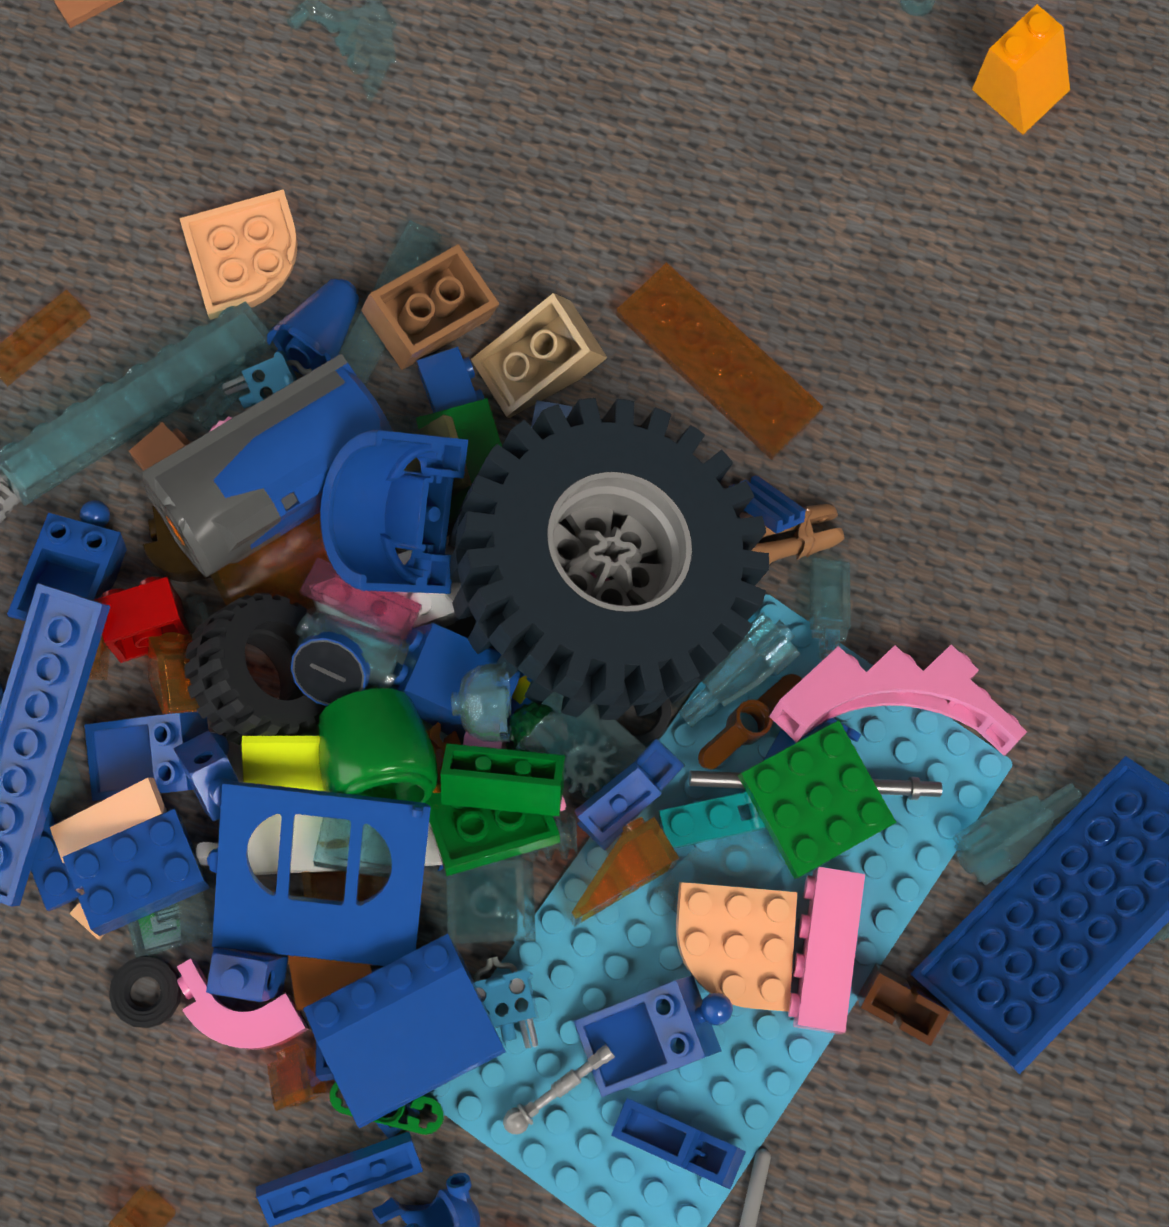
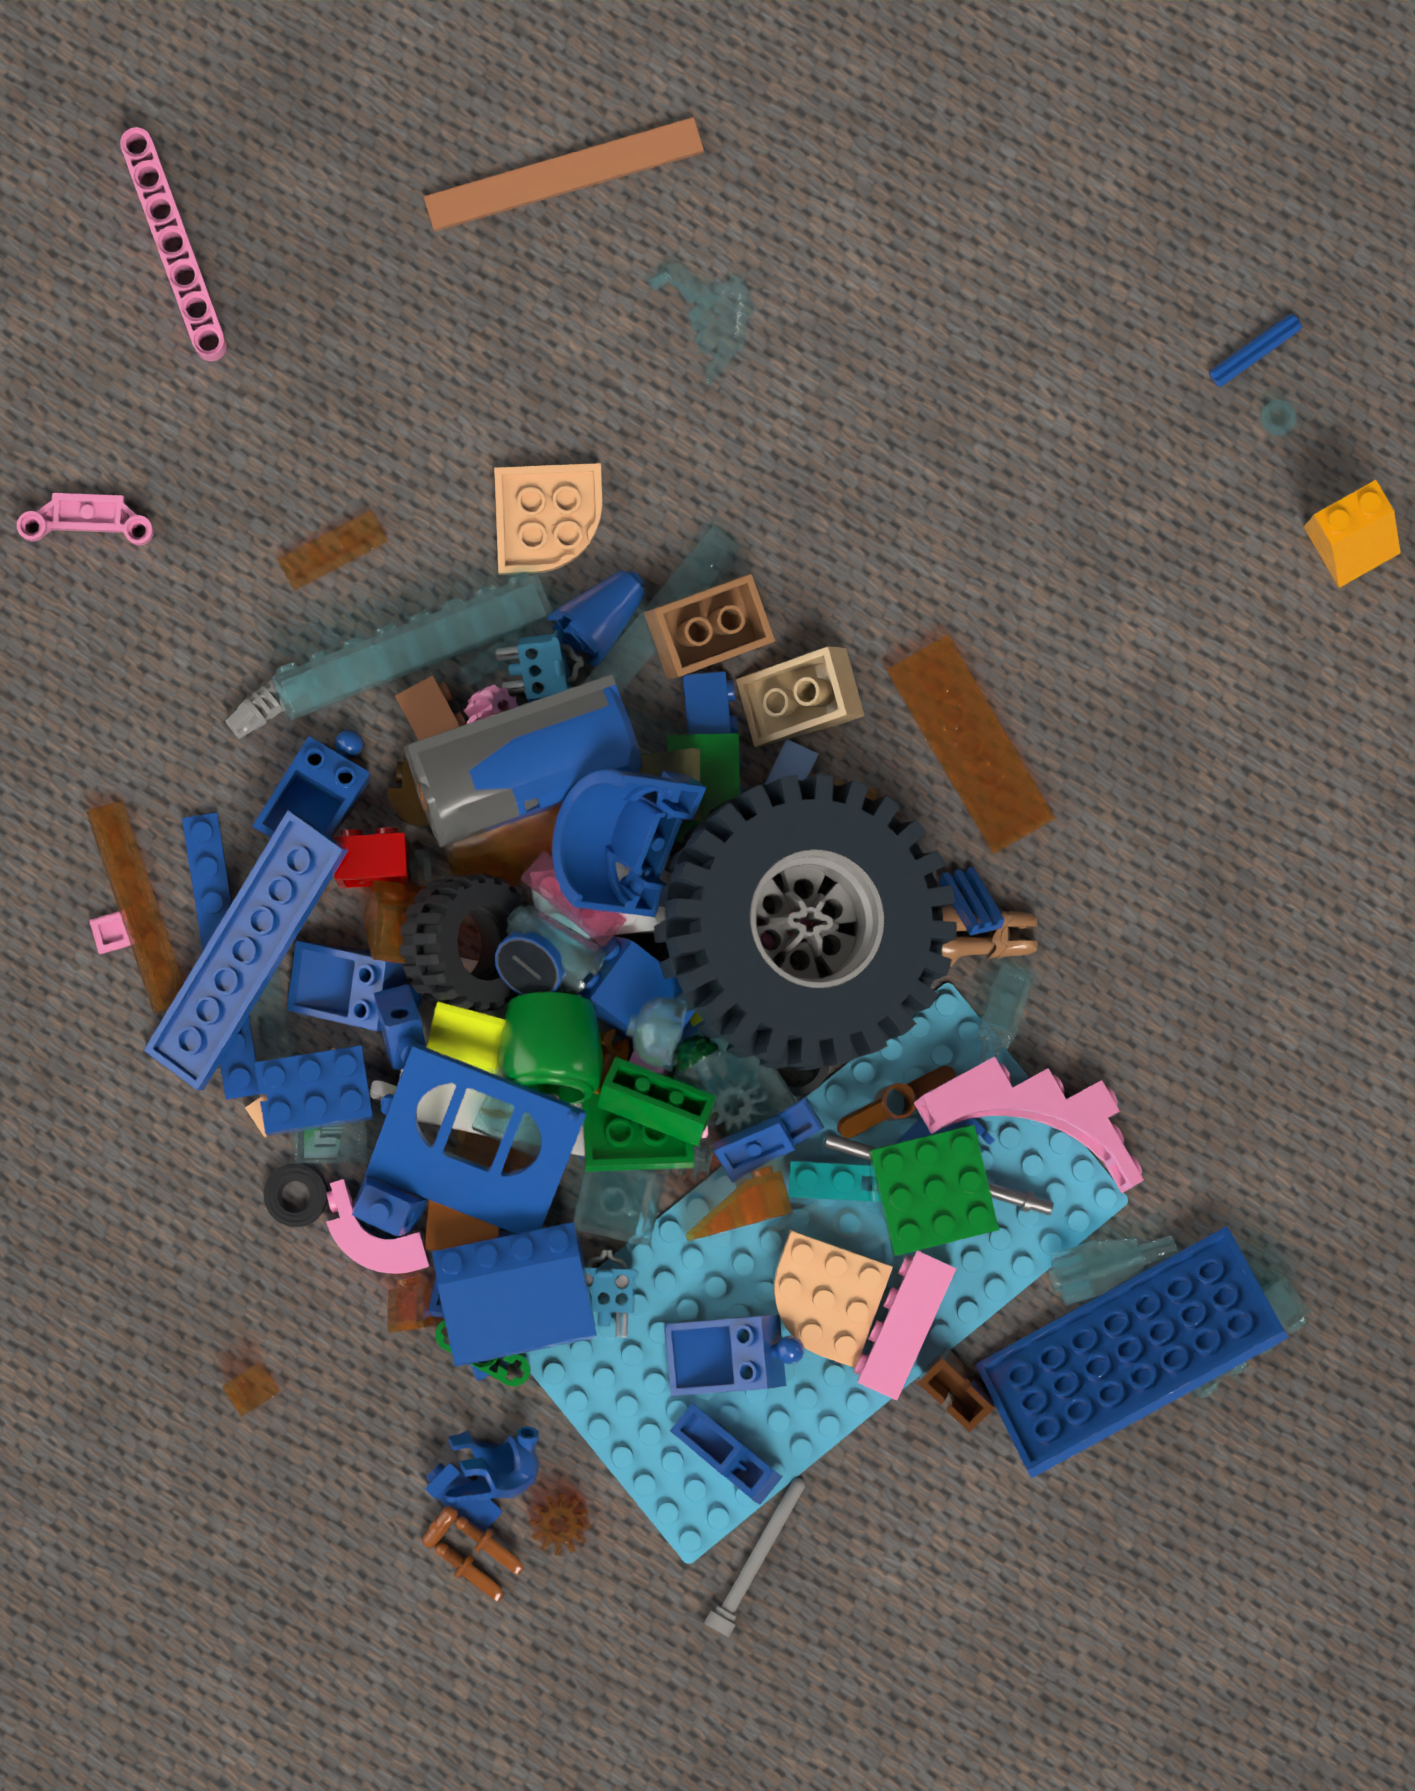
camera: 20 degrees right, 10 degrees up
light nougat tile [50,778,167,863] -> none
blue plate [255,1131,423,1227] -> none
light grey piece [503,1044,615,1134] -> none
clear light blue piece [678,613,801,727] -> none

